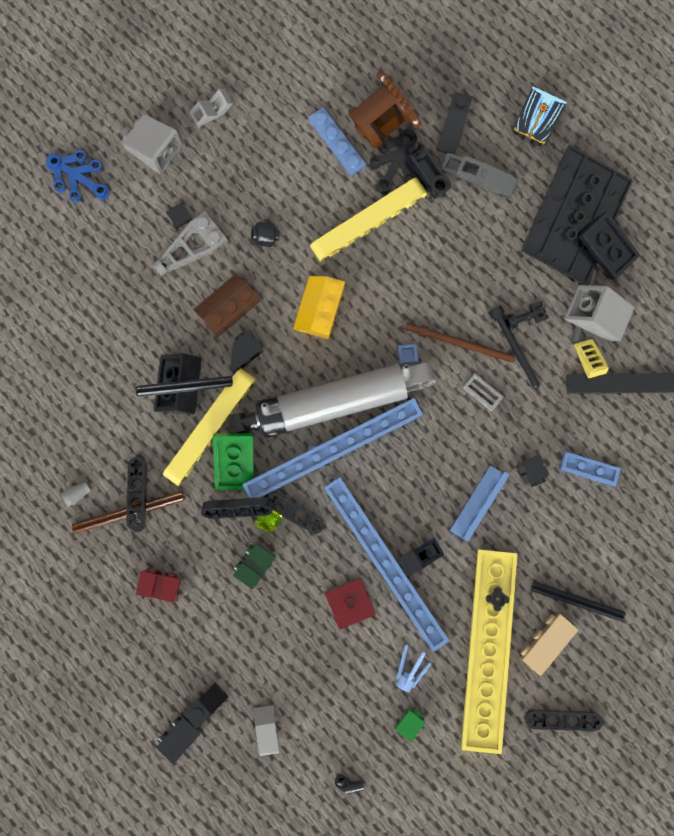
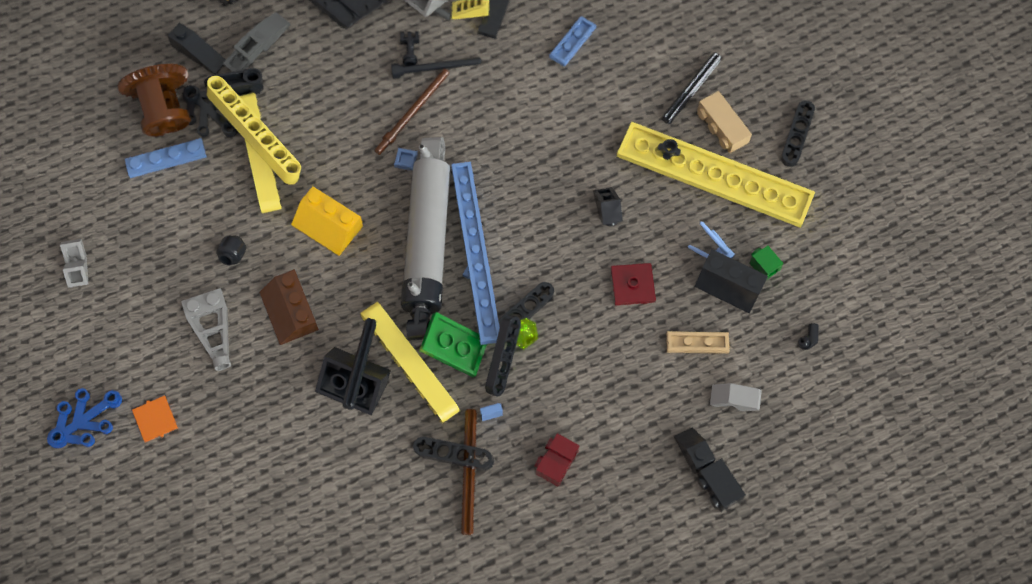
camera: 70 degrees left, 15 degrees down
light grey cone [60,482,91,507] -> none
light grey slope [122,114,182,174] -> none
black tile [166,203,192,229] -> none
black slope [230,331,263,375] -> none
dark green brick [233,543,276,590] -> none
medium blue plate [324,477,449,652] -> none
medium blue fence [449,465,509,541] -> none
light grey tile [462,373,504,412] -> none
black brick [516,455,549,487] -> none
none -> orange piece [132,395,178,442]
none -> light yellow beam [207,76,301,185]
none -> medium blue tile [480,403,503,421]
none -> tan tile [666,331,730,354]
none -> black slope [694,249,768,314]

